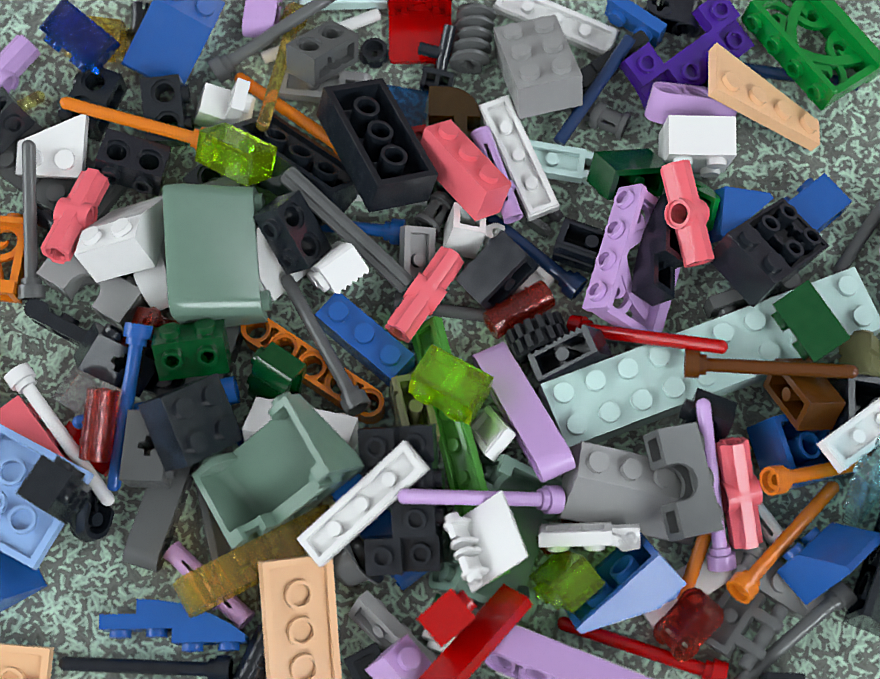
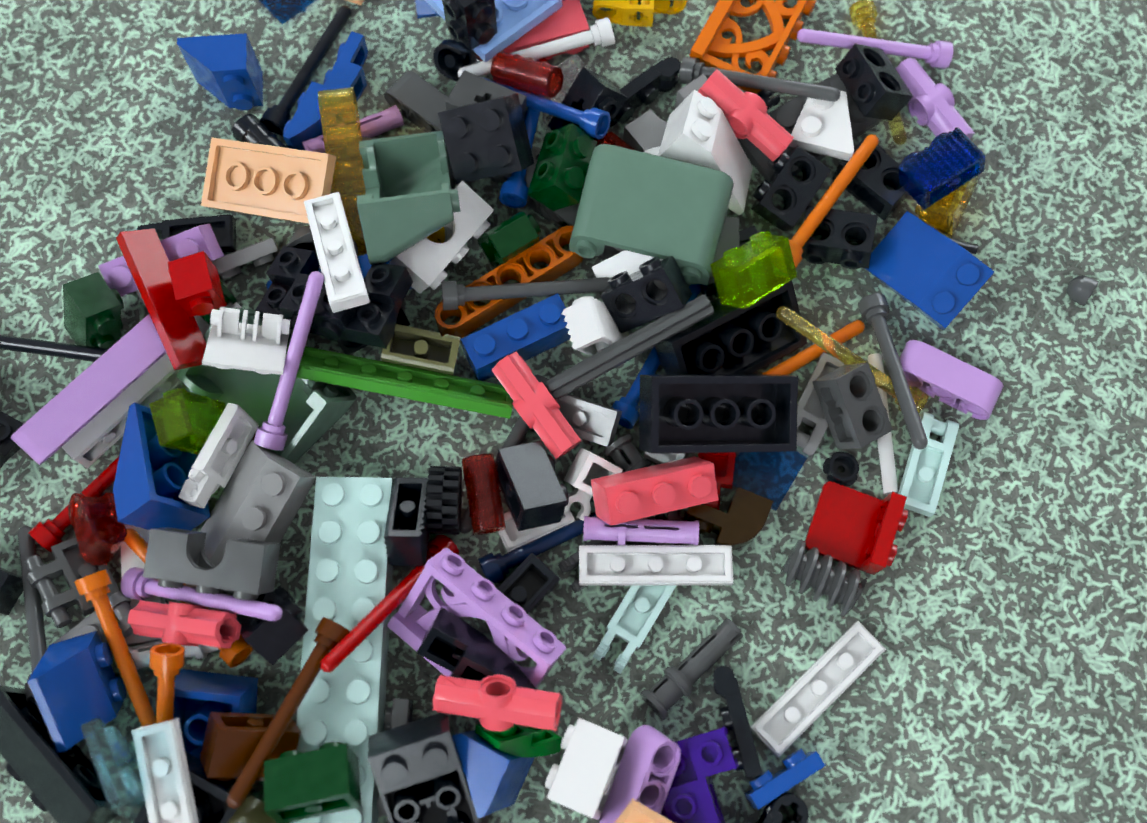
camera: 110 degrees right, 0 degrees up
white brick [194,78,256,131] -> none
clear neon green brick [408,344,494,425] -> none
black arm [418,24,457,91] -> none
tile [471,405,517,462] -> none
lavender beam [472,342,576,483] -> none
light grey brick [493,15,583,119] -> none
dark blue bar [553,34,636,146] -> none
dark green brick [587,148,667,200] -> none

